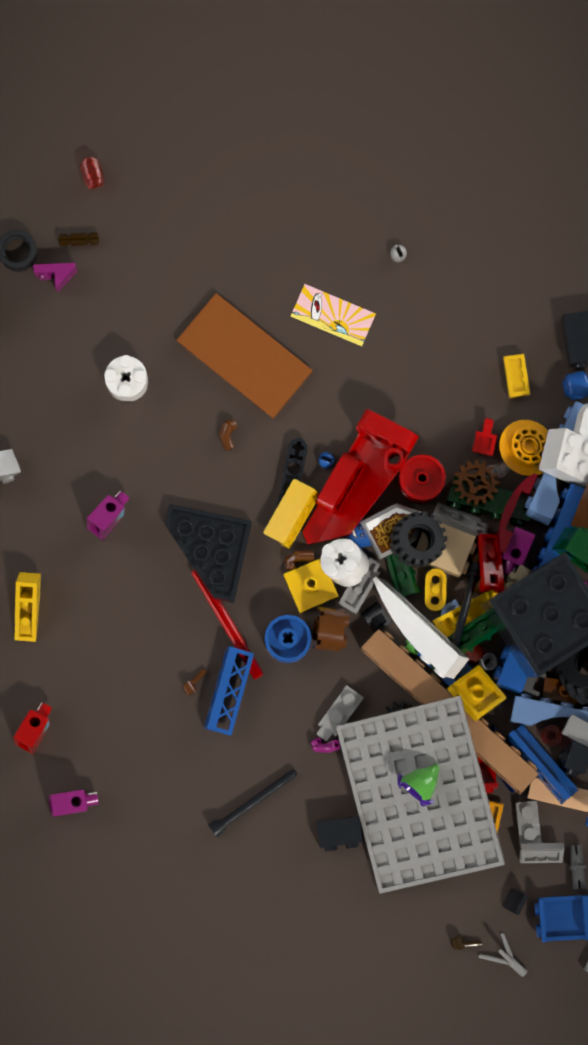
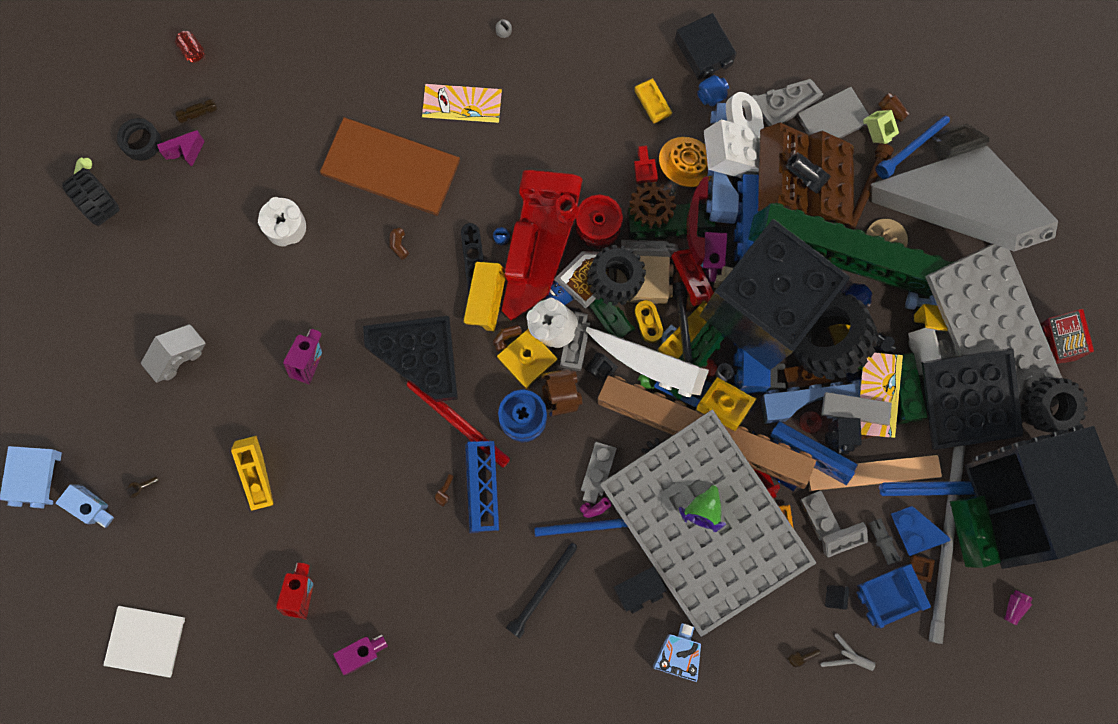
camera: 20 degrees left, 5 degrees down
none -> blue bar [534,519,628,537]
none -> torso [652,623,701,682]

